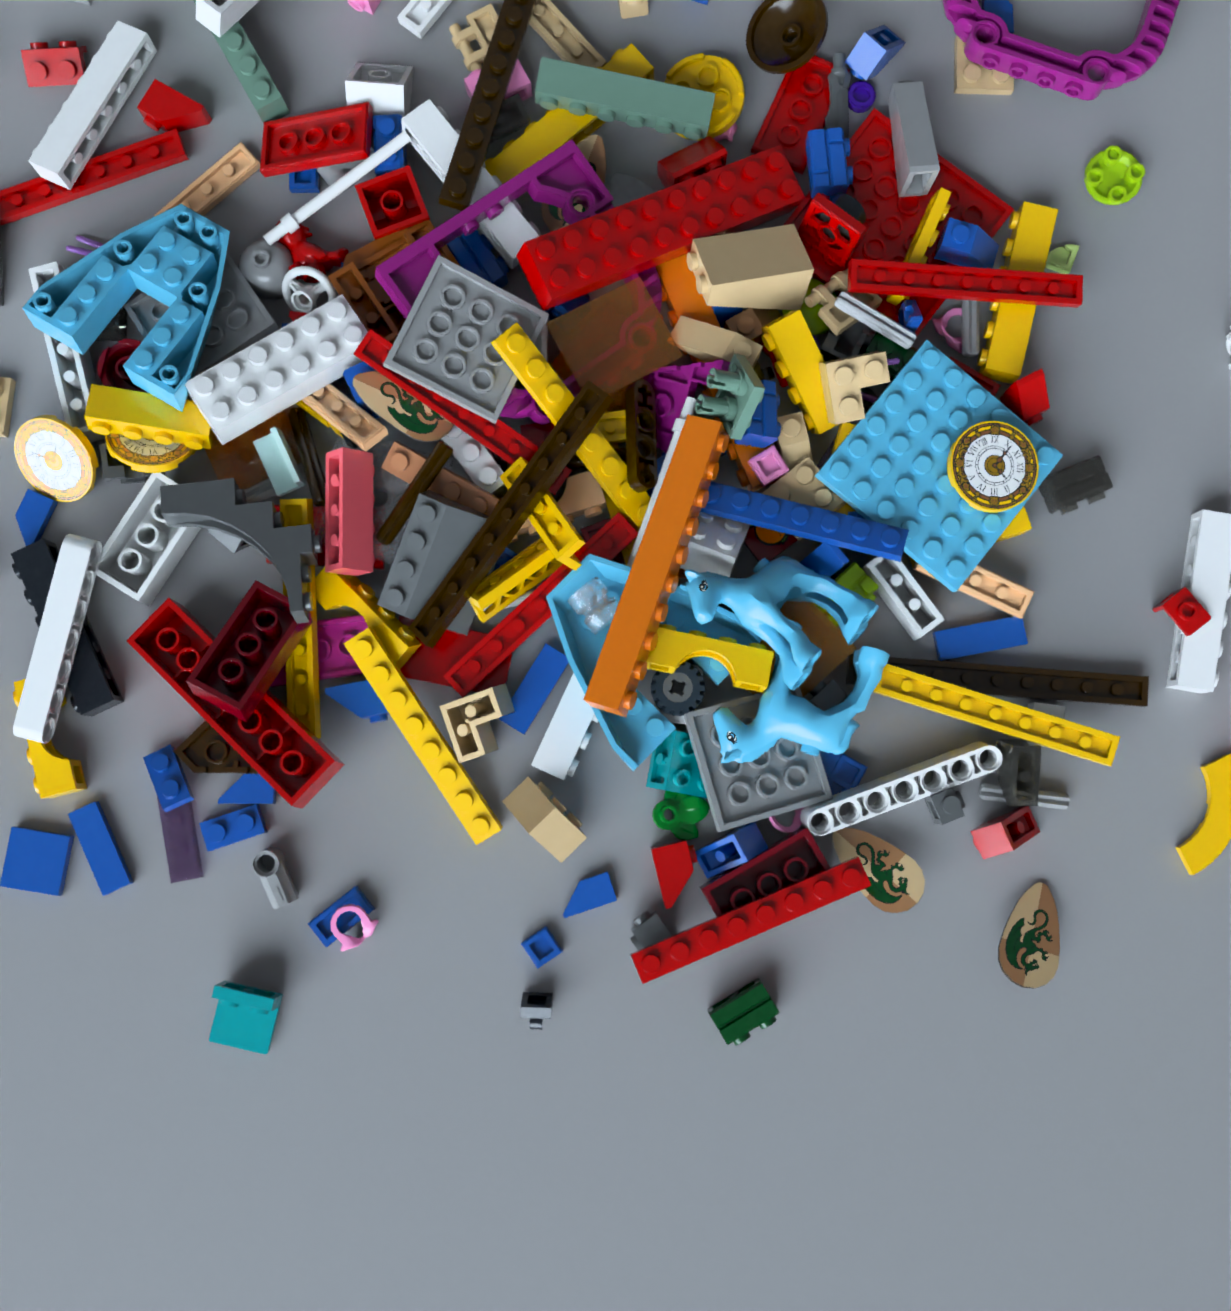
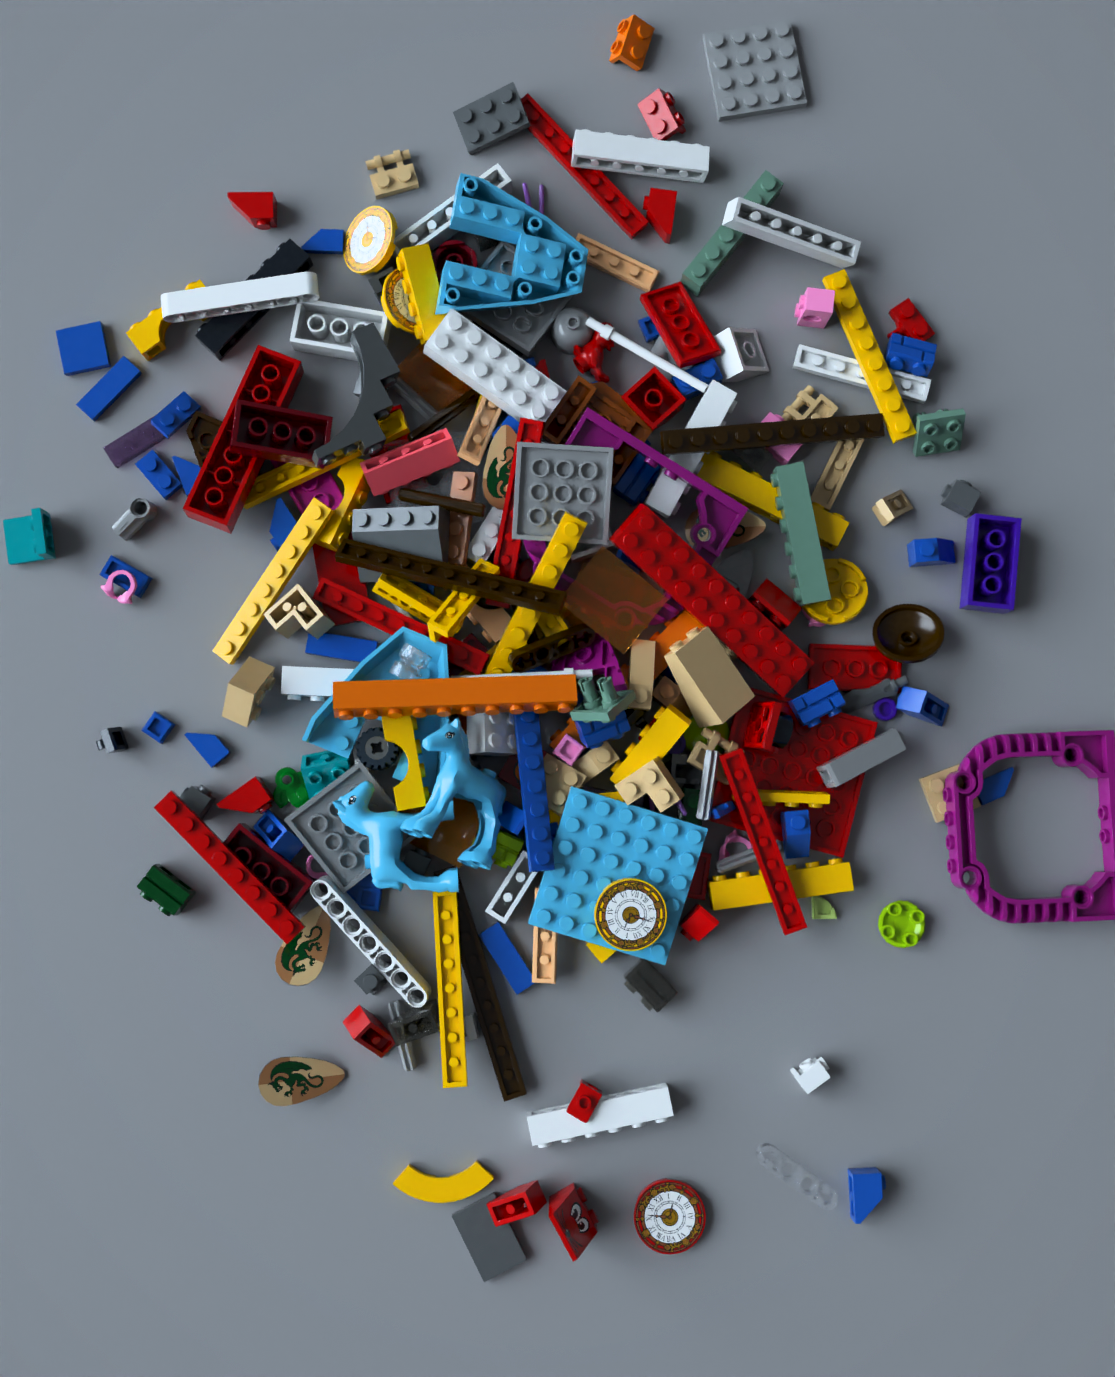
camera: 60 degrees right, 0 degrees up
light aqua panel [253,426,306,497] -> none
white piece [282,266,337,313] -> none

